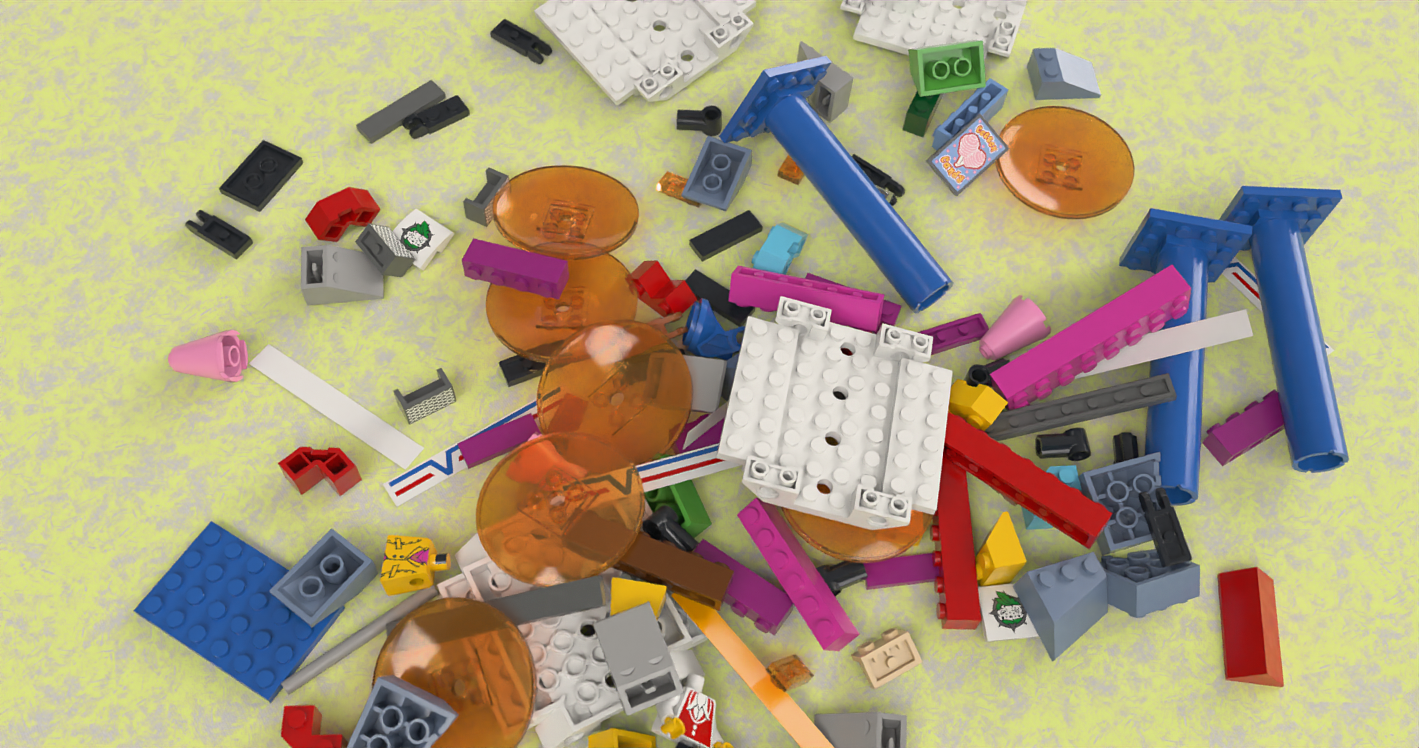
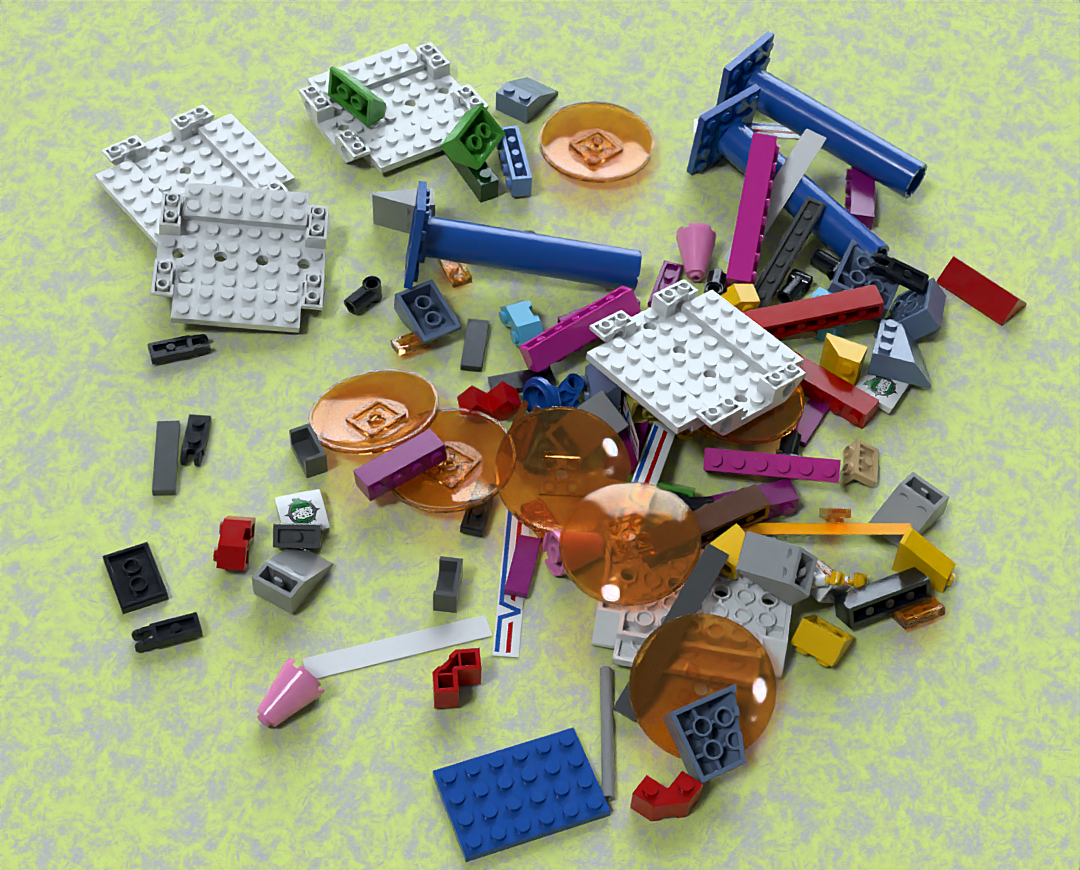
camera: 50 degrees left, 10 degrees down
sand blue slope [269,528,378,627] -> none
yellow torso [380,535,451,596] -> none
tile [926,113,1009,196] -> none

